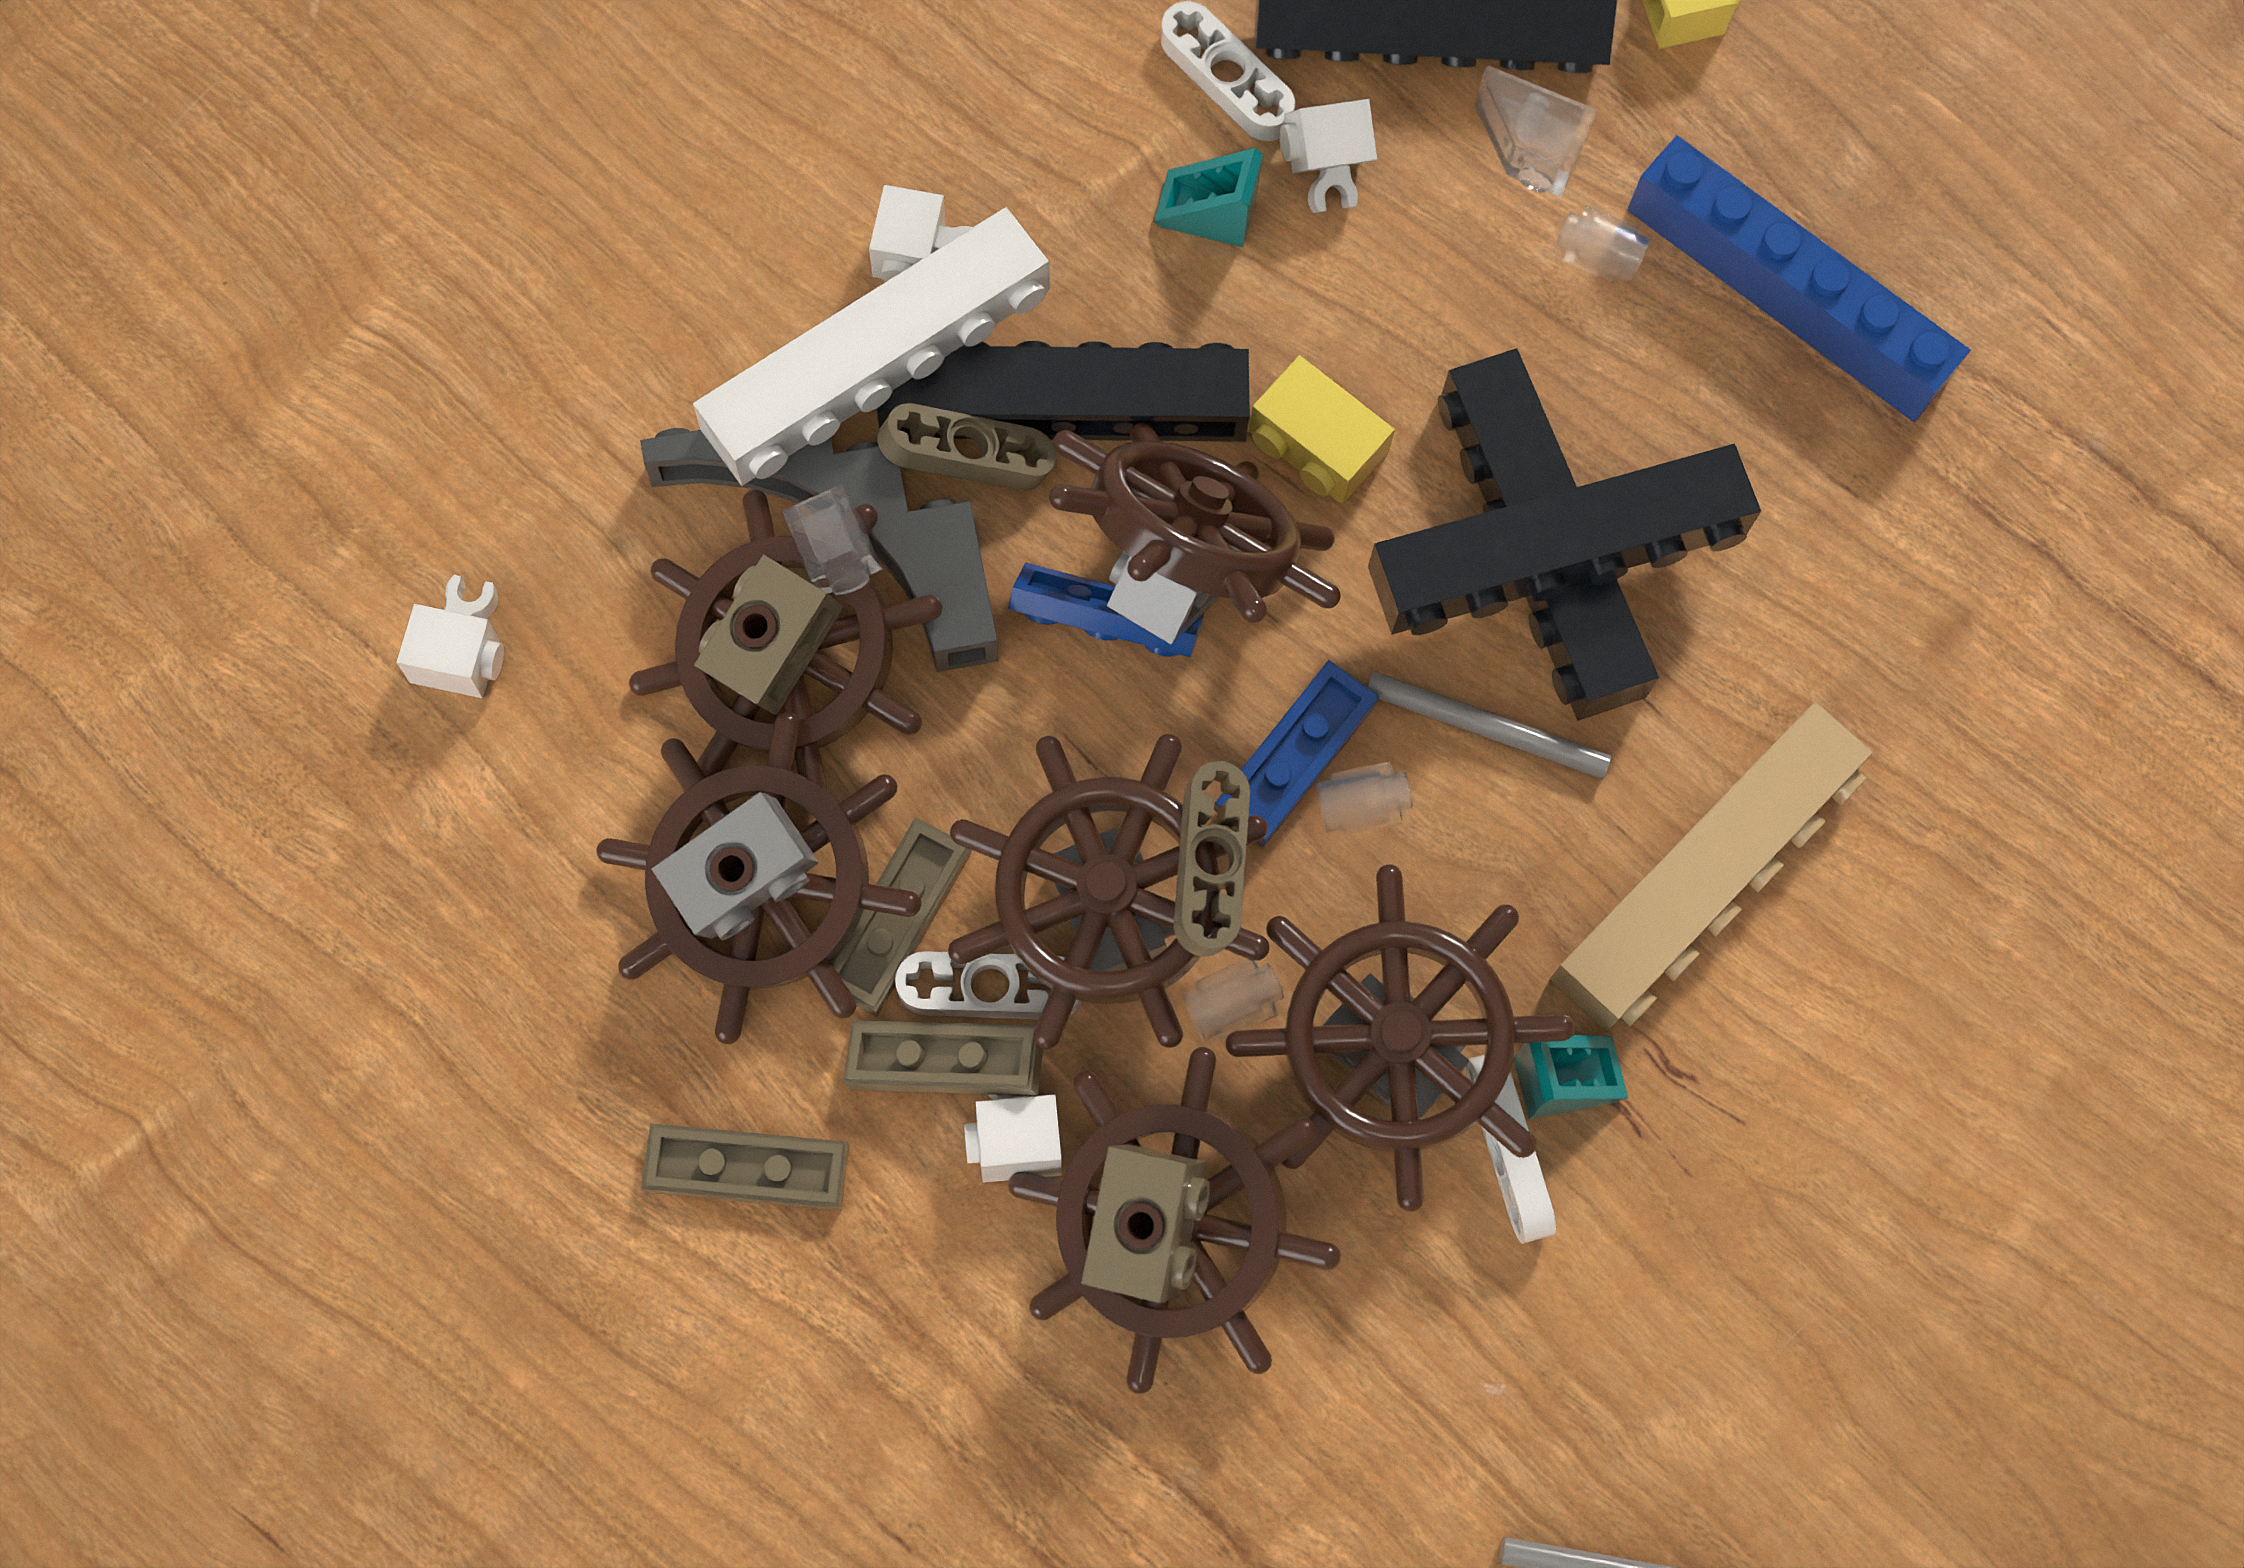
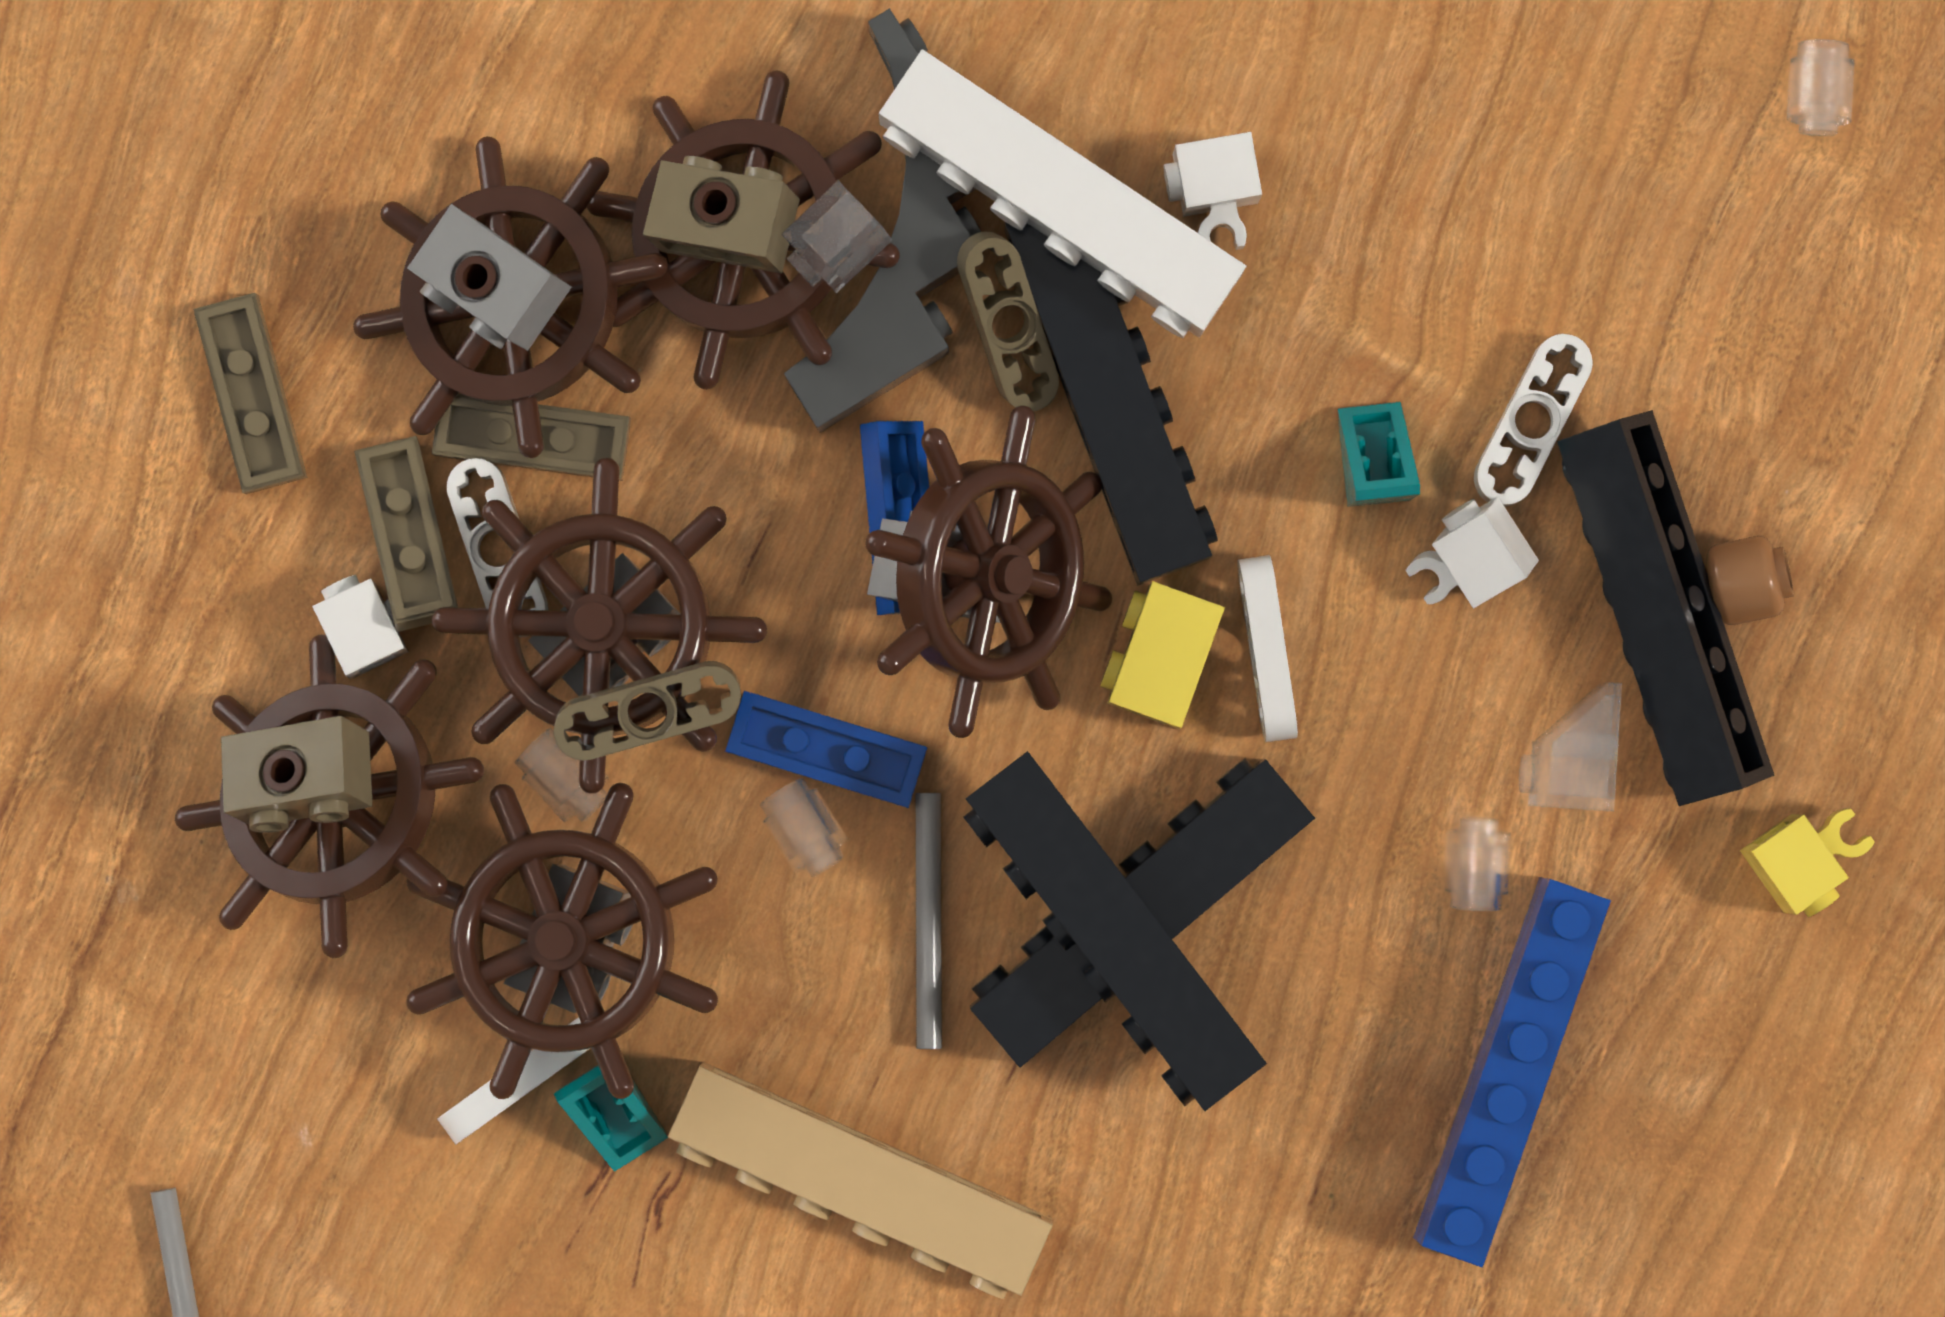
camera: 75 degrees right, 15 degrees up
none -> white beam [1237,555,1298,743]

